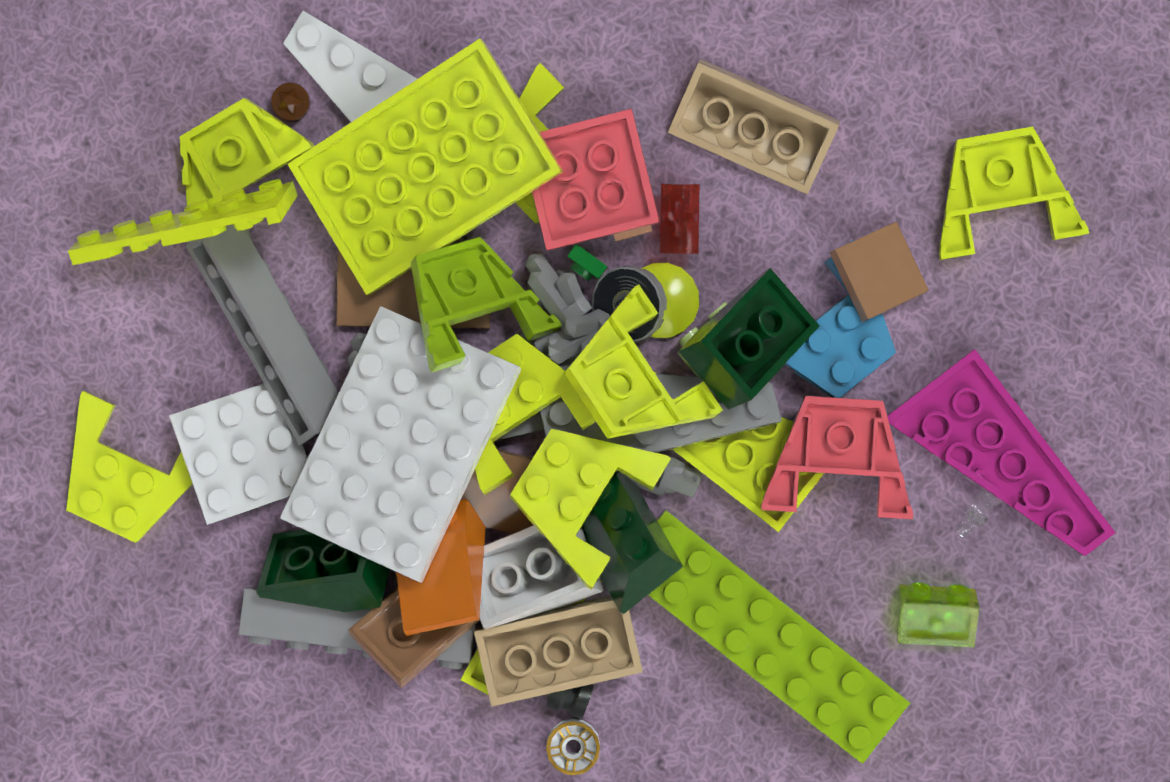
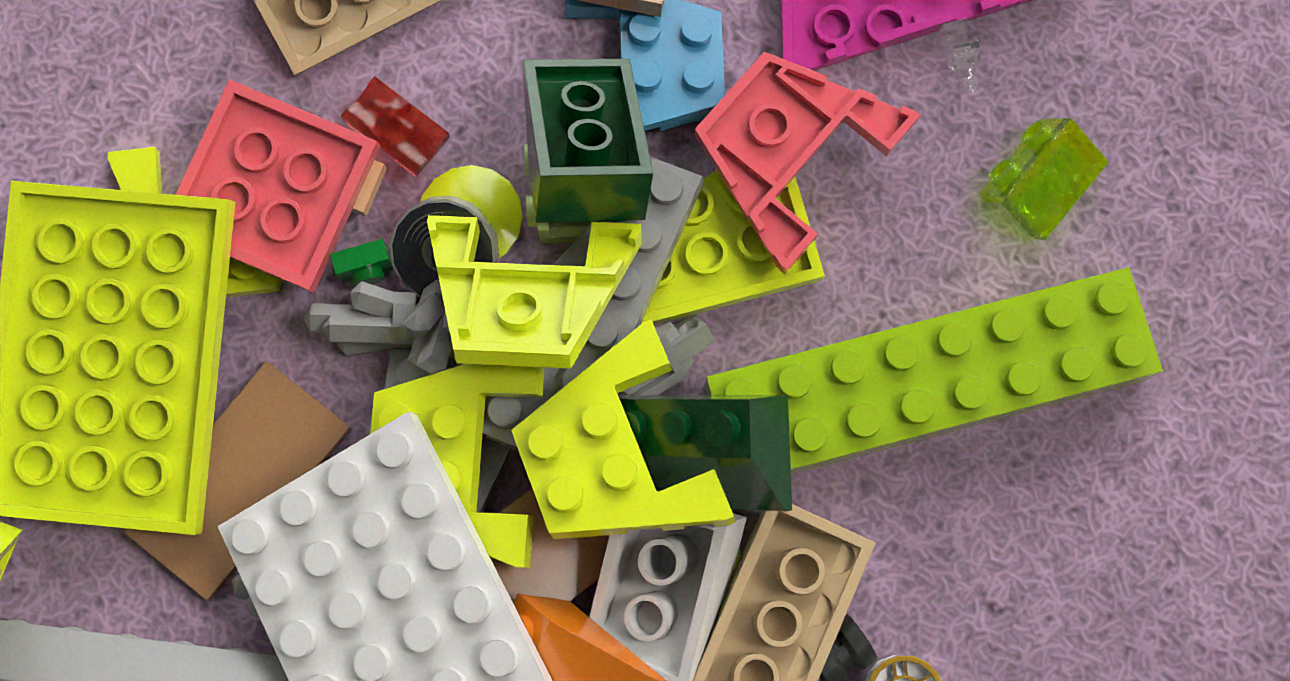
camera: 60 degrees left, 10 degrees down
lime wing [411,237,562,373] -> none

